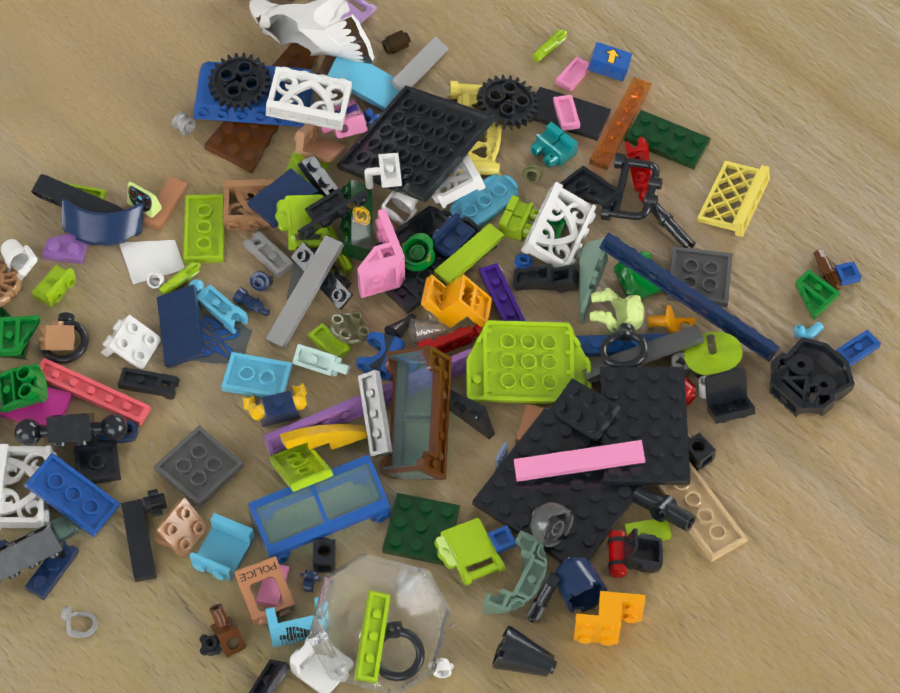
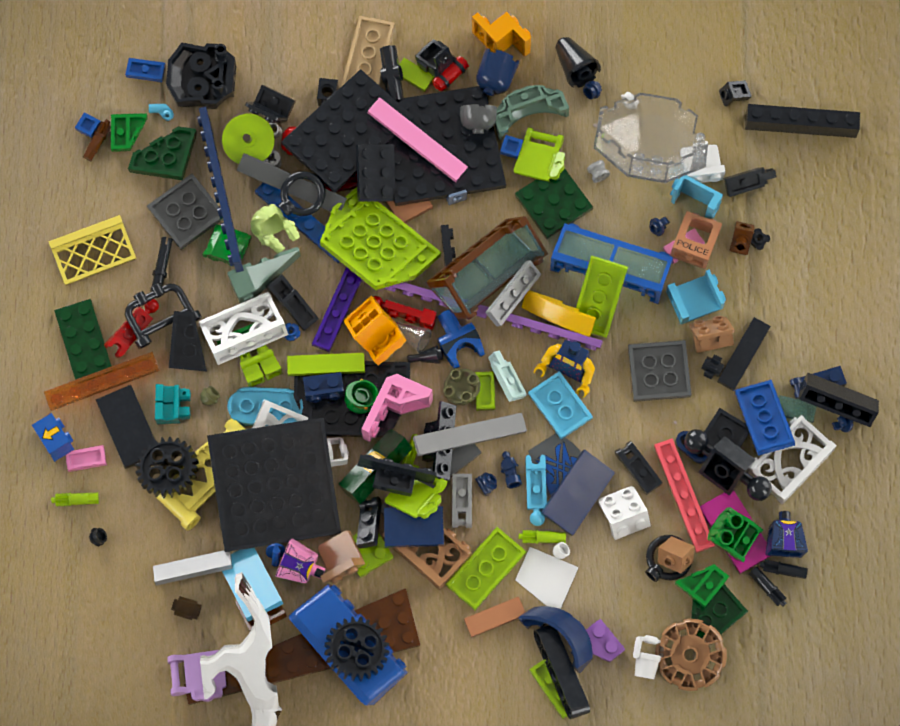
camera: 135 degrees left, 15 degrees up
lime bracket [31,265,76,308] -> none
light grey piece [61,606,98,638] -> none
slope [127,182,162,218] -> none
light grey wheel [172,111,196,136] -> none
white fence [266,67,352,131] -> none
black brick [313,538,336,573] -> none
lime tile [354,590,391,684] -> none
white plate [364,153,402,189] -> none
black piece [379,621,425,681] -> none
black piece [527,572,561,623] -> none
bright pink tile [553,95,580,131] -> none
light orange bracket [648,305,696,334] -> none
none -> black plate [89,528,107,547]
none -> dark green plate [128,126,197,181]
none -> dark blue plate [583,81,602,99]

